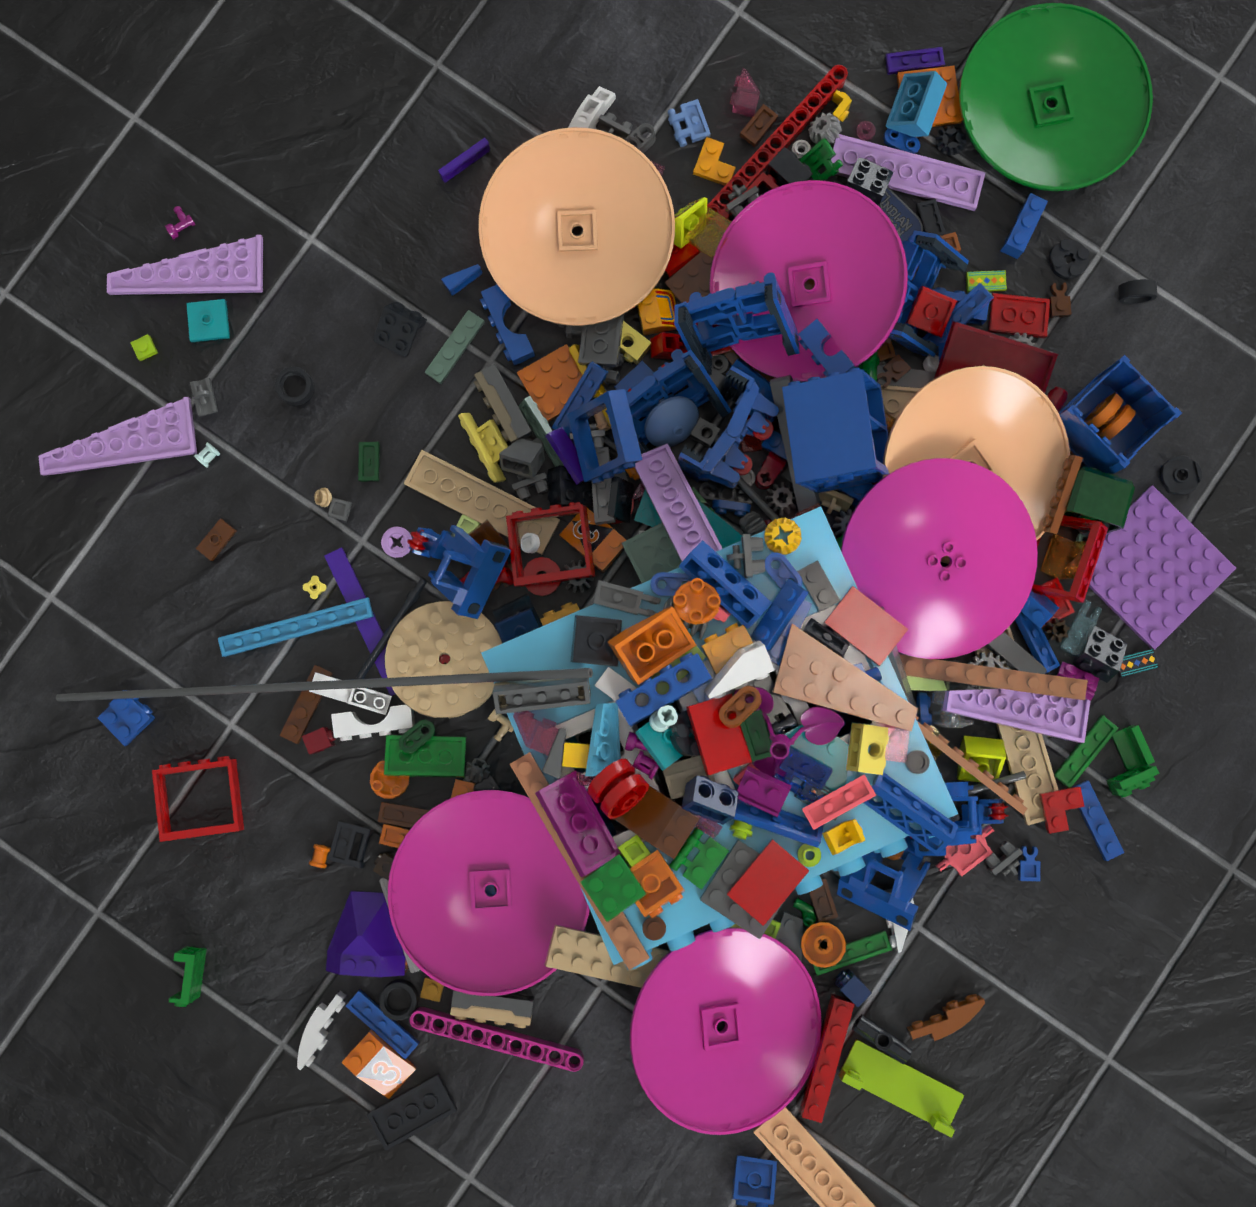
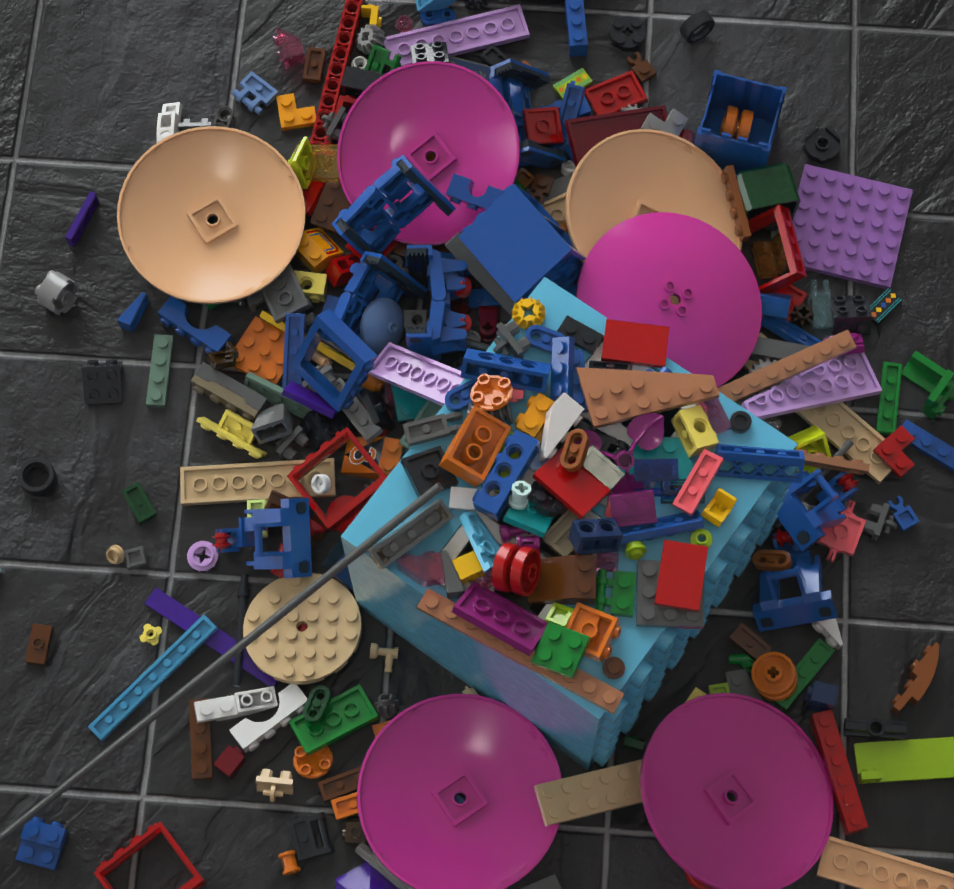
camera: 30 degrees left, 15 degrees down
none -> light grey brick [35,270,79,315]
none -> dark brown bracket [207,341,239,370]
none -> tan hips [256,769,294,802]
none -> light grey plate [640,109,689,136]

